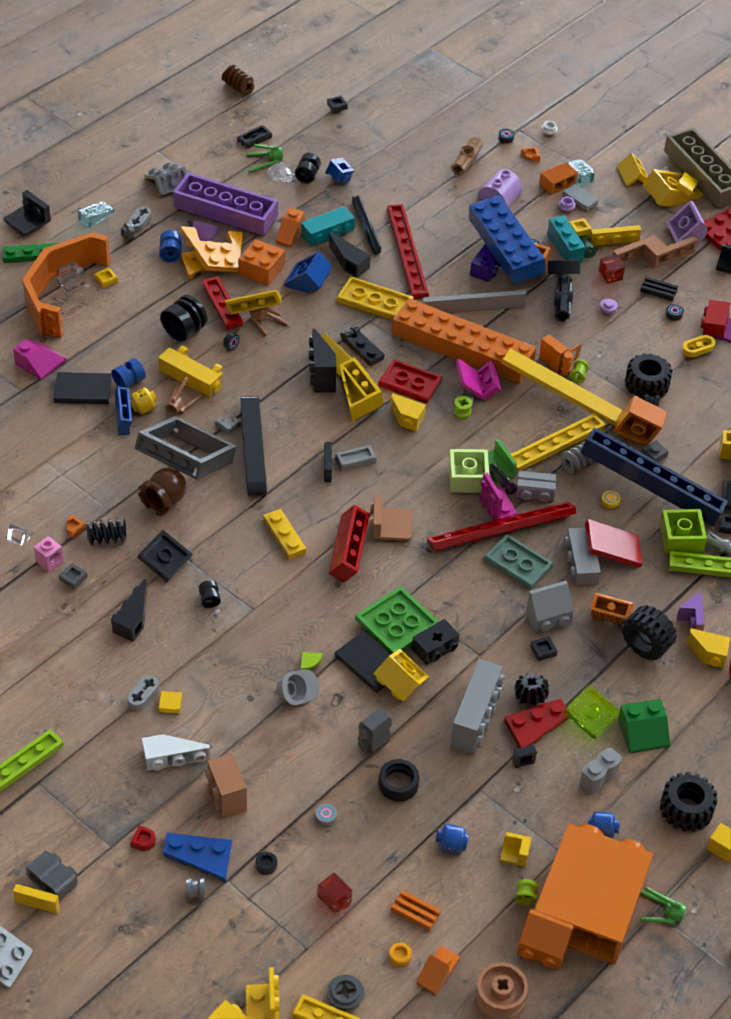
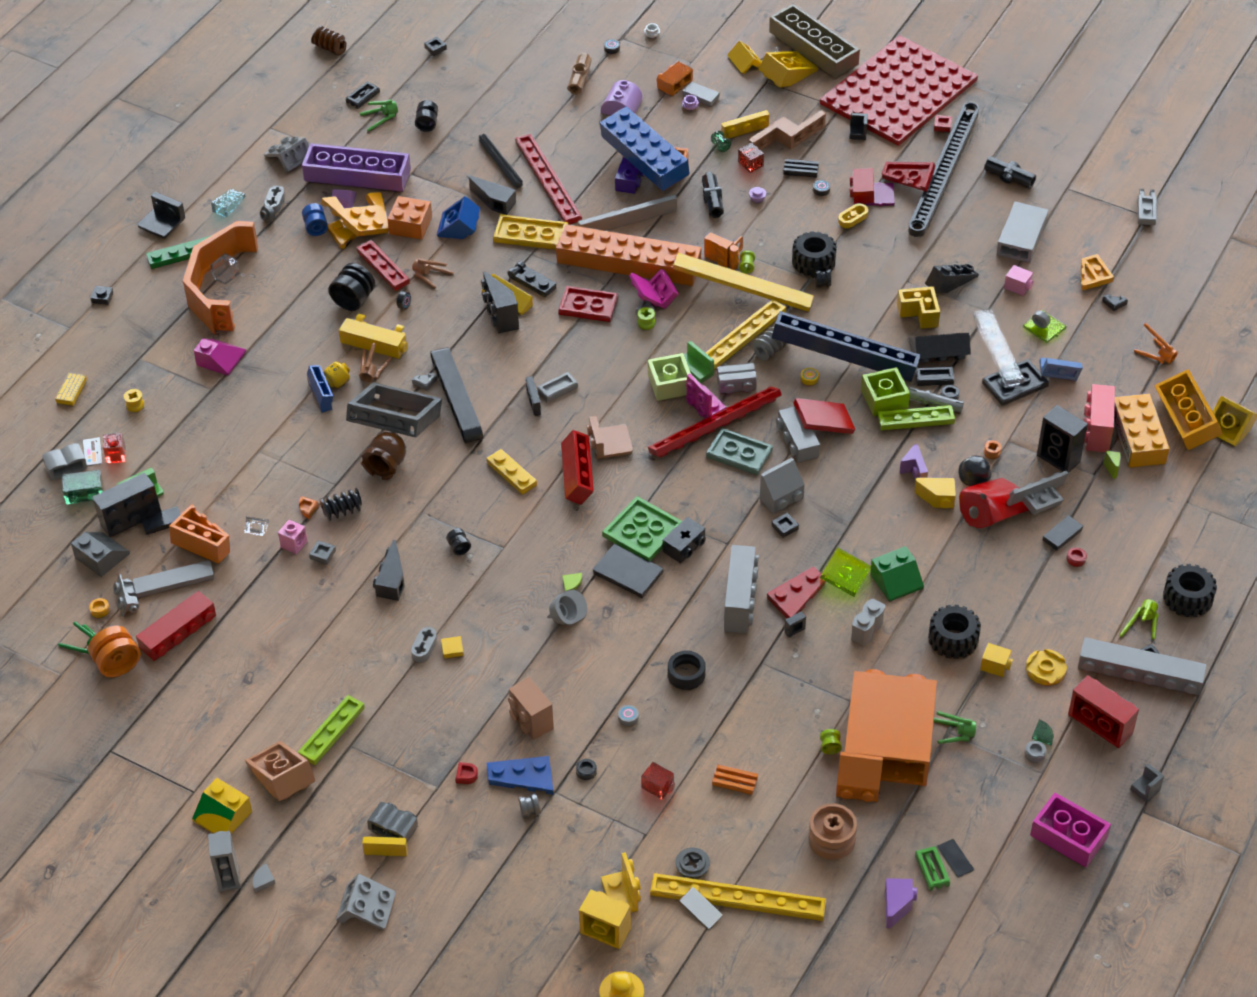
camera: 10 degrees left, 0 degrees up
black tile [54,372,112,404] -> none
yellow tile [94,268,118,288] -> none
blue wheel [111,358,146,388] -> none
black hinge [137,530,193,582] -> none
white slope [142,734,210,771] -> none
yellow slope [225,290,281,315] -> none
clear plate [267,161,296,183] -> none
orange slope [276,207,305,247] -> none
teal brick [301,206,355,247] -> none
blue brick [325,158,354,184] -> none
yellow wedge [339,357,384,422] -> none
dark grey brick [358,707,392,754] -> none
yellow slope [373,649,429,702] -> none
light orange tile [389,943,412,967] -> none
yellow slope [390,393,426,432] -> none
orange slope [416,945,460,996] -> none
blue head [435,824,469,855] -> none
black axle [489,463,517,495] -> none
yellow panel [500,832,532,867] -> none
black gear [514,673,549,706] -> none
orange tile [521,147,541,162] -> none
teal brick [547,215,585,263] -> none
black tyre [548,260,580,274] -> none
clear light blue slope [567,159,595,185] -> none
yellow panel [569,218,592,244] -> none
blue head [588,812,620,839] -> none
orange brick [590,593,634,626] -> none
orange brick [614,396,667,446] -> none
black tyre [621,605,677,660] -> none
dark grey plate [642,440,669,462] -> none
lavender brick [666,200,707,244] -> none
yellow tile [676,172,698,196] -> none

